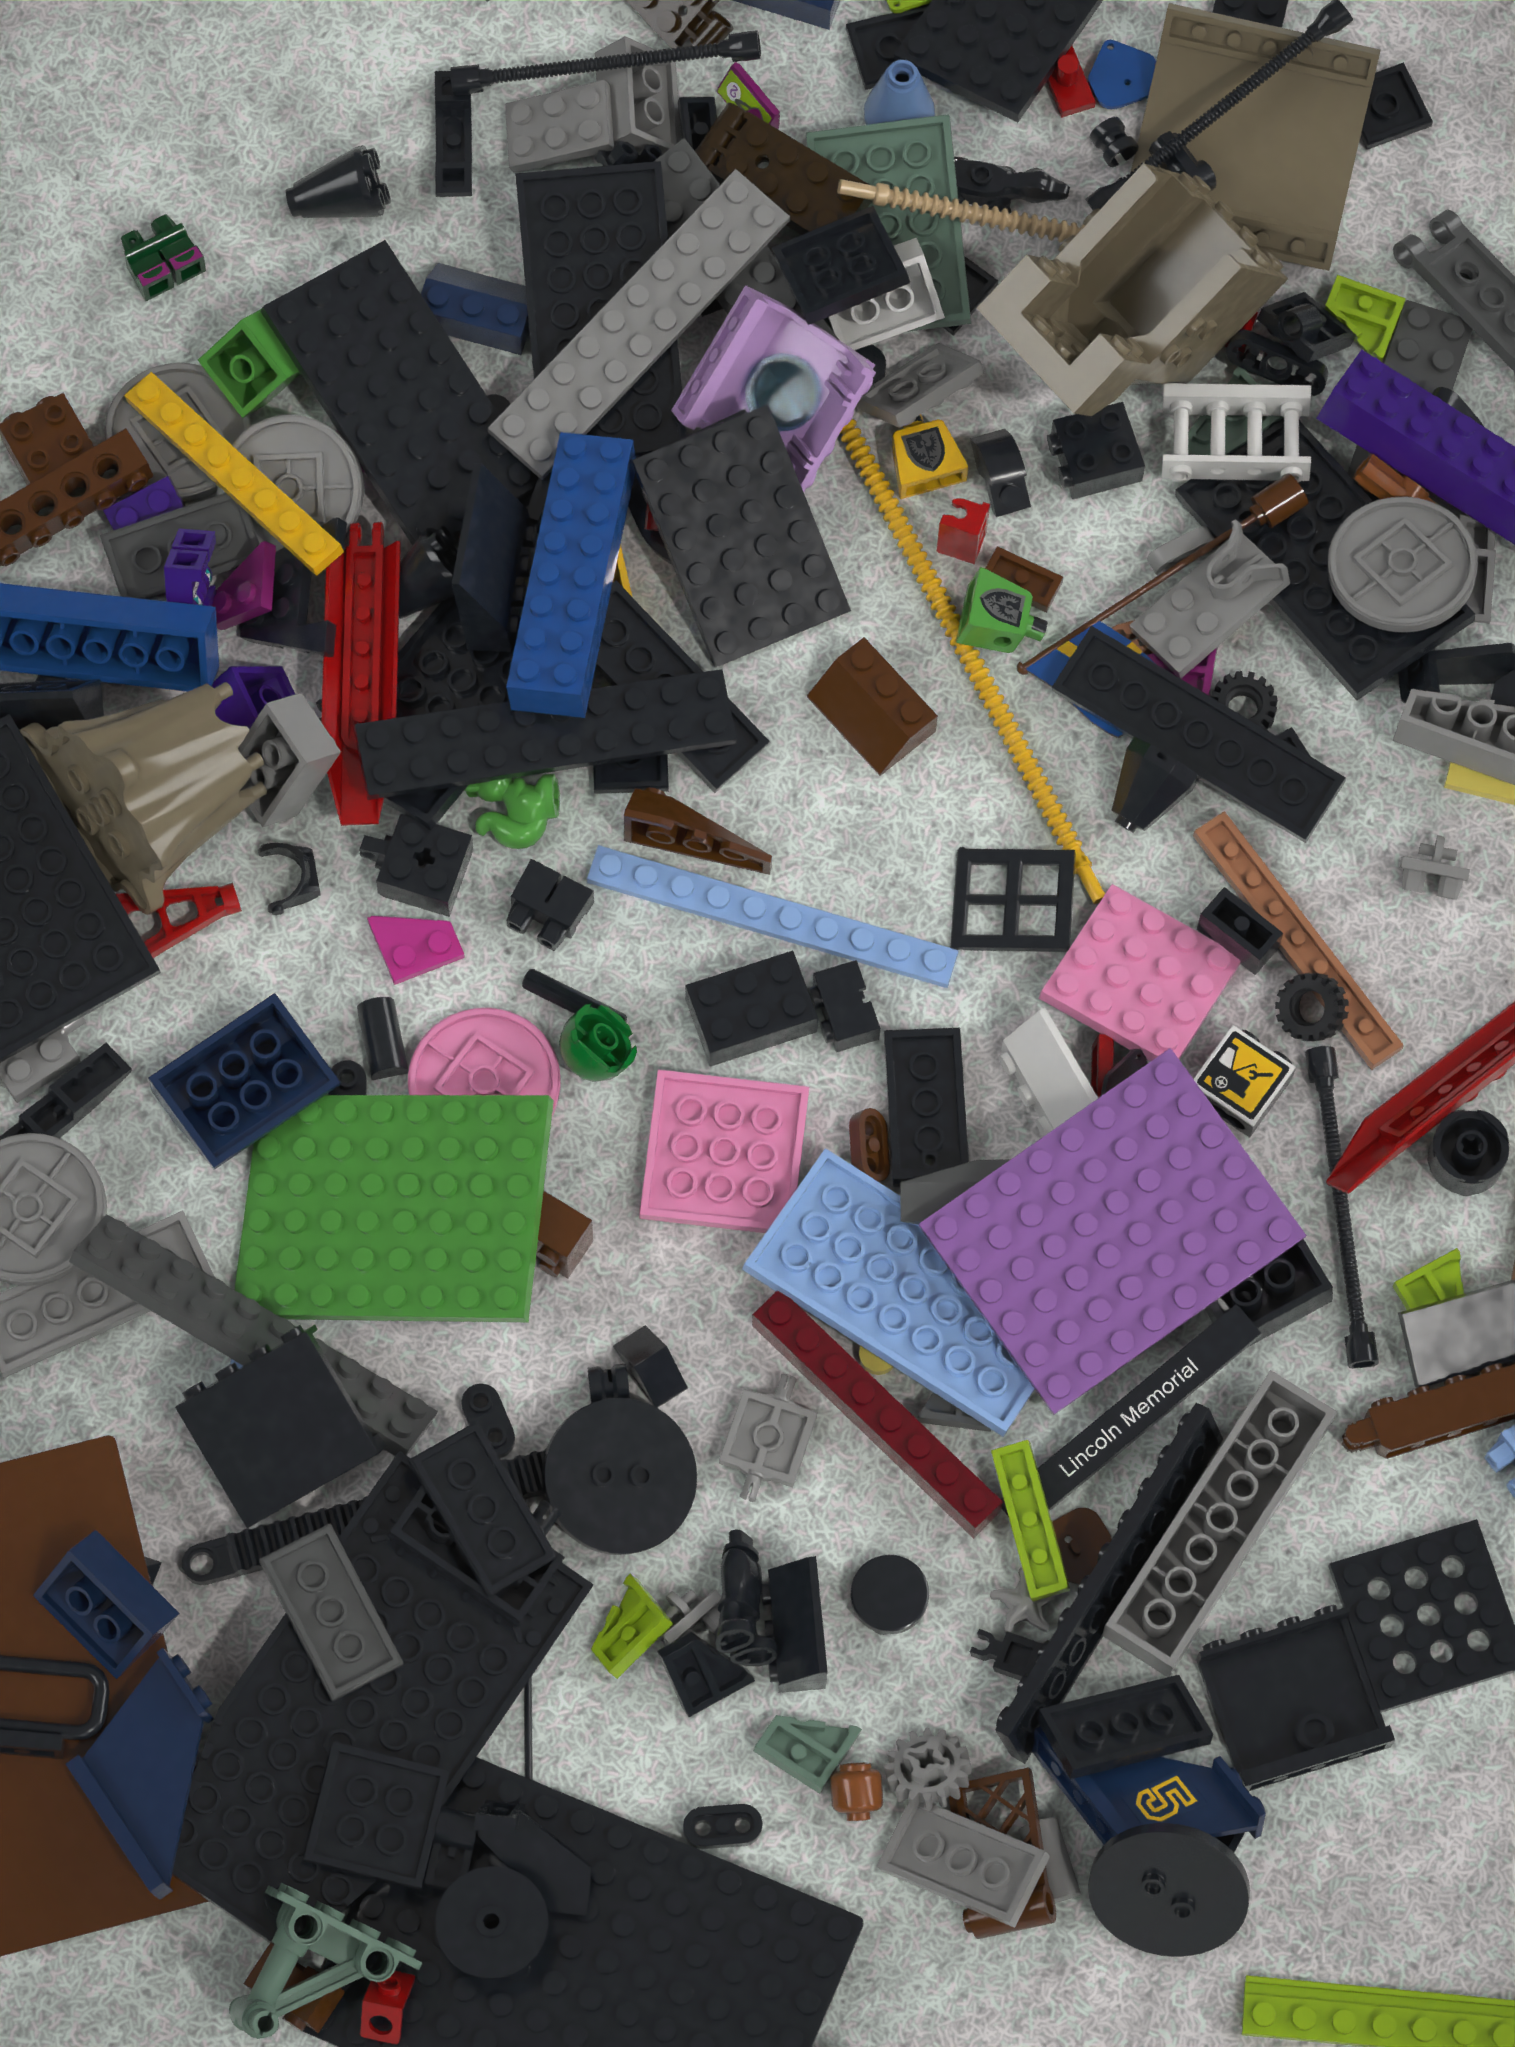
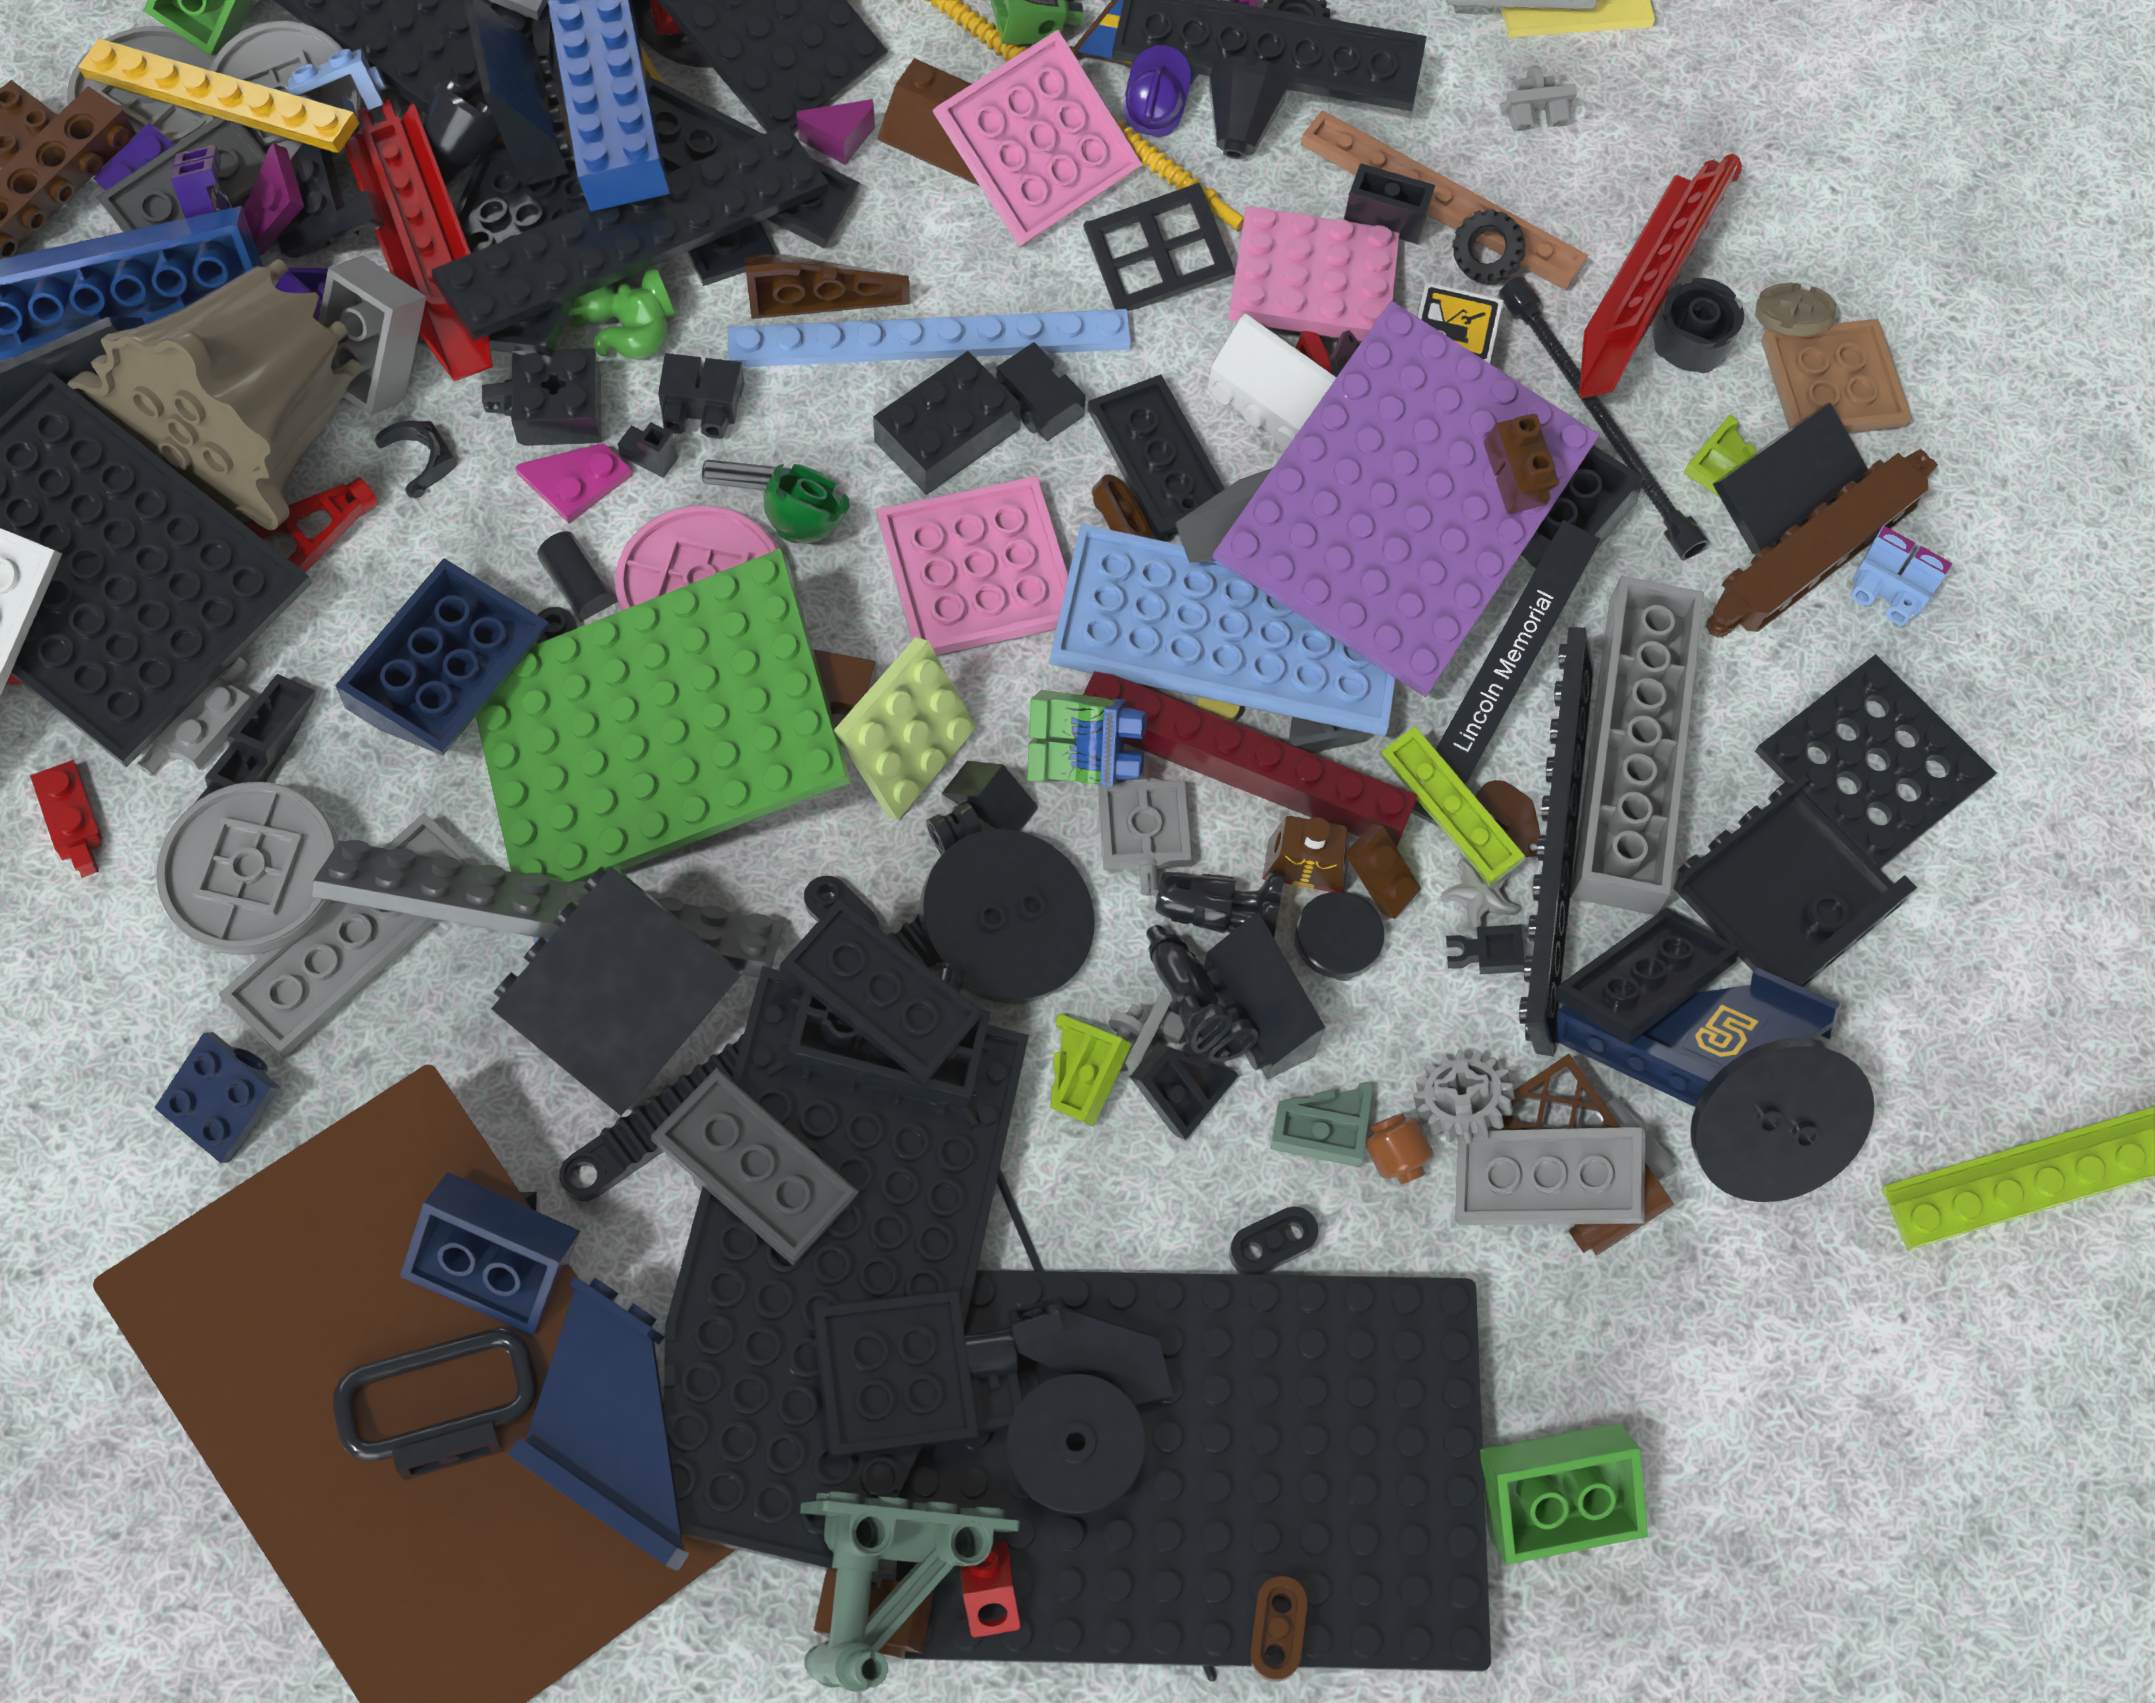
camera: 25 degrees left, 5 degrees down
none -> light blue bracket [287,49,387,110]
none -> black piece [617,422,677,478]
none -> magenta slope [796,99,875,165]
none -> yellowish green plate [833,637,977,820]
none -> bright pink plate [932,30,1142,247]
none -> hips [1027,690,1147,786]
none -> dark purple piece [1123,46,1191,138]
none -> black piece [1155,871,1285,937]
none -> reddish brown torso [1262,816,1349,892]
none -> reddish brown plate [1345,824,1421,919]
none -> reddish brown hips [1483,413,1560,514]

